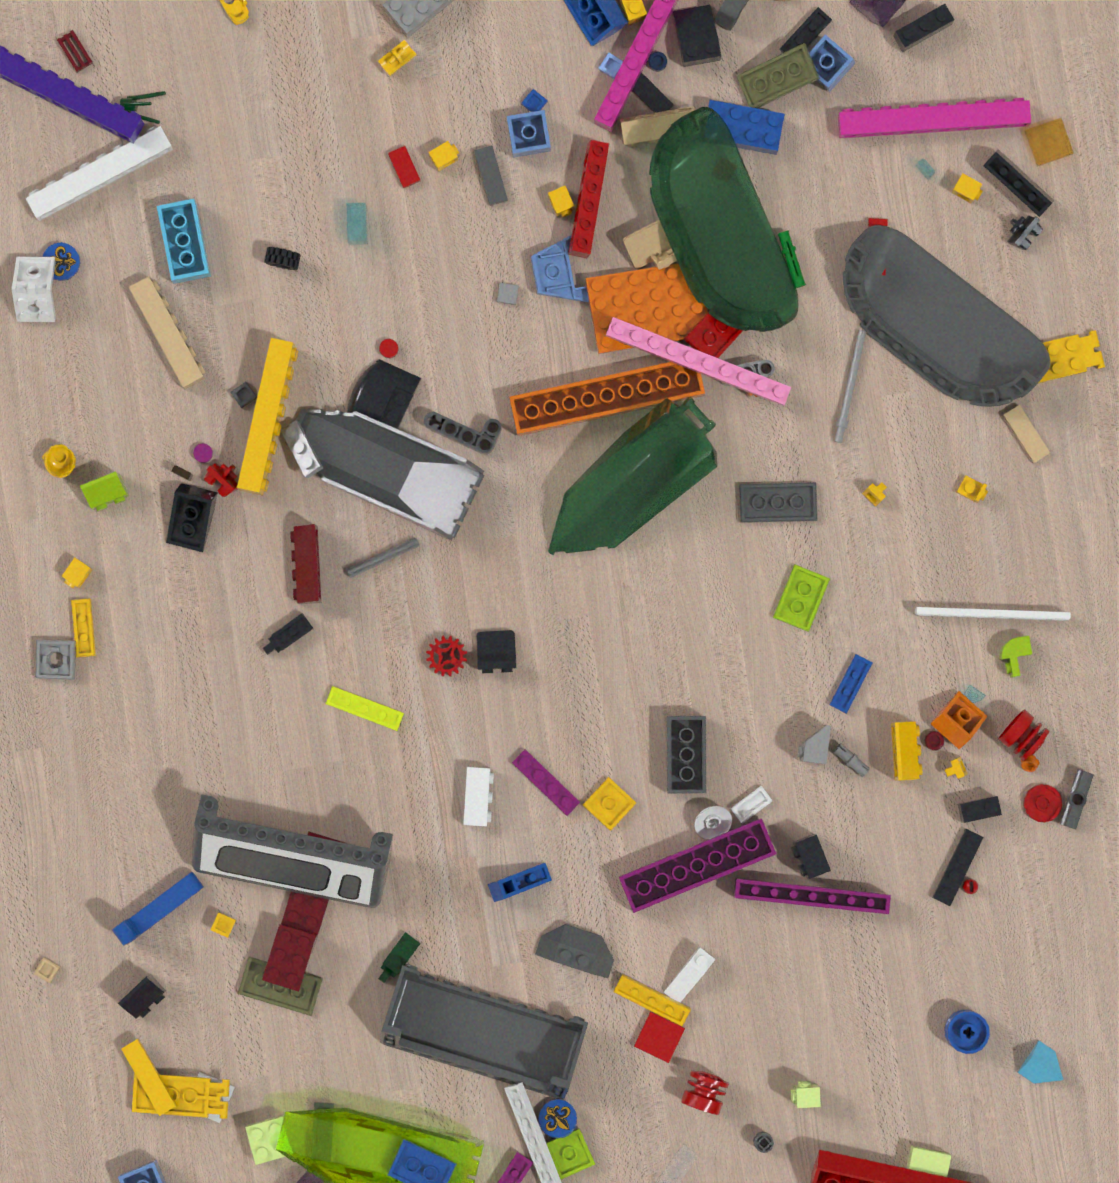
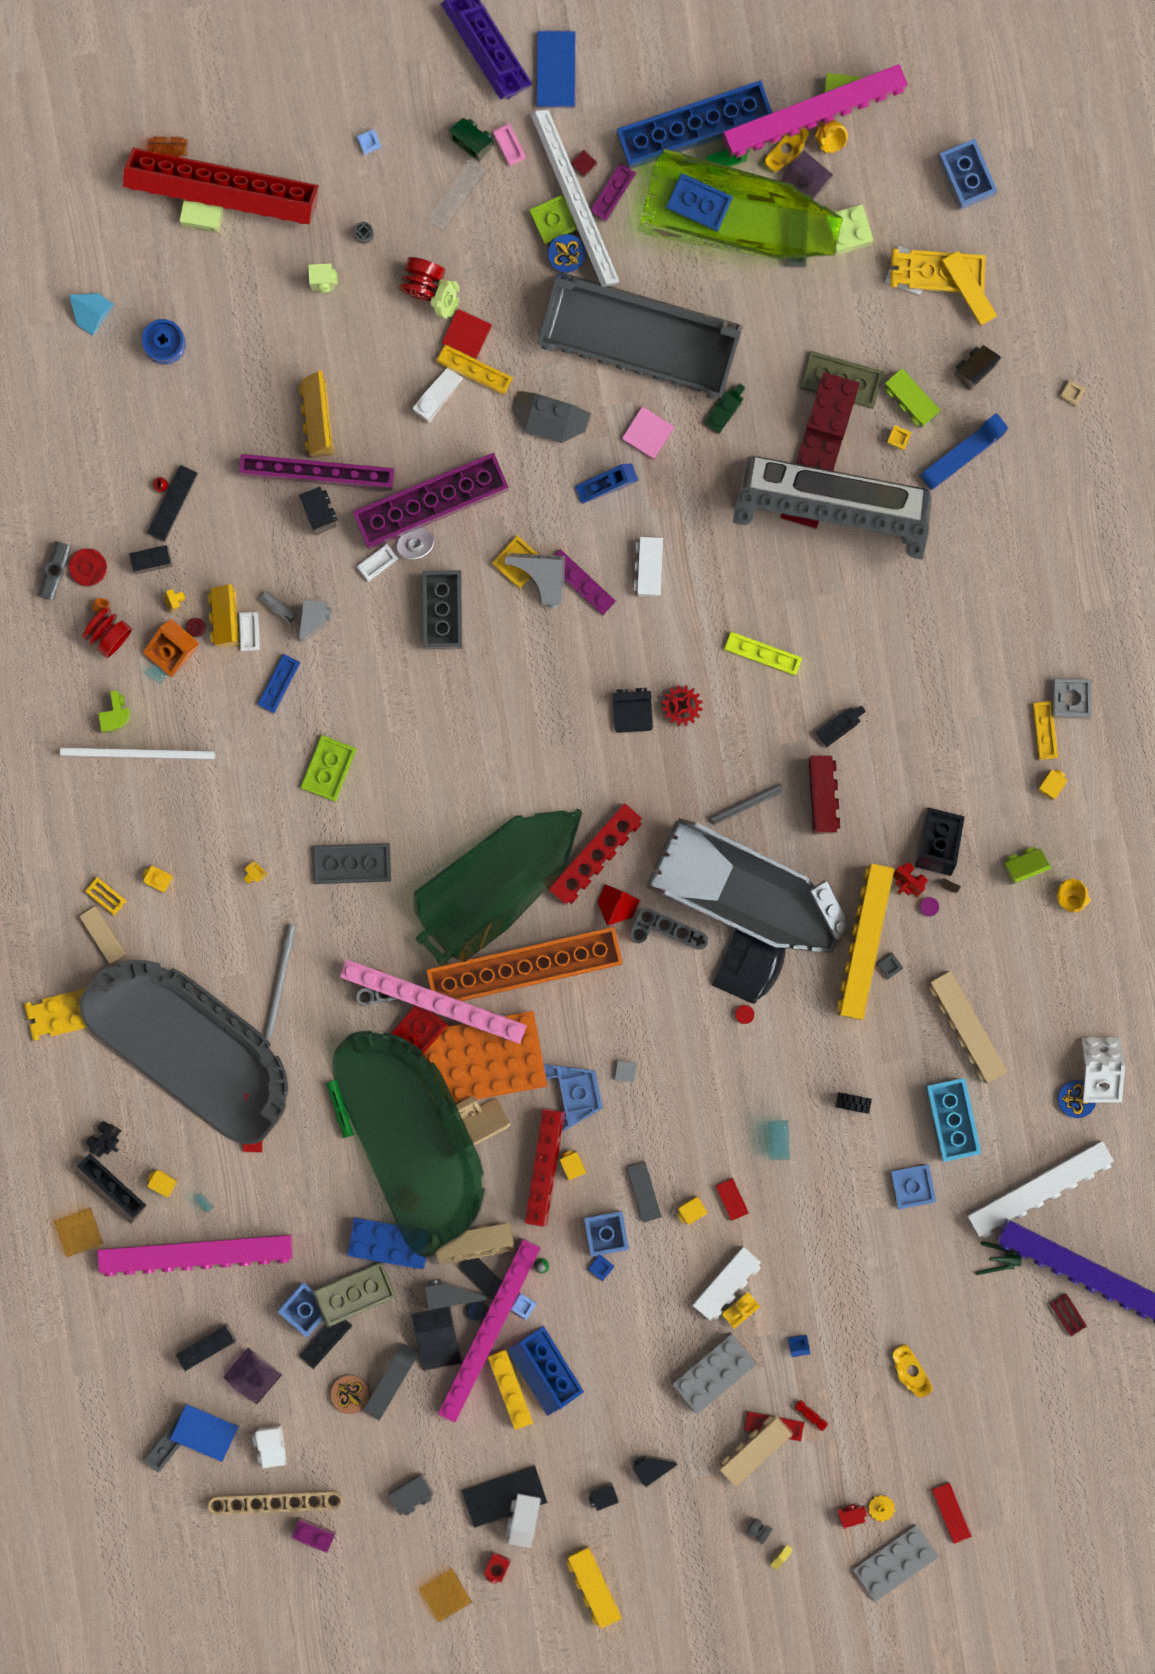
camera: 175 degrees left, 0 degrees up
none -> yellow tile [85,877,127,916]
none -> white tile [239,612,260,651]
none -> yellow slope [299,370,334,458]
none -> dark grey slope [425,1279,487,1310]
none -> yellowish green plate [431,279,460,319]
none -> light grey arch [505,553,565,608]
none -> green hinge [534,1258,549,1274]
none -> red brick [549,803,642,905]
none -> red slope [597,884,640,926]
none -> bright pink tile [622,407,674,459]
none -> white brick [692,1246,761,1321]
none -> blue plate [788,1335,810,1357]
none -> lime brick [884,368,941,428]
none -> medium blue plate [891,1164,936,1209]

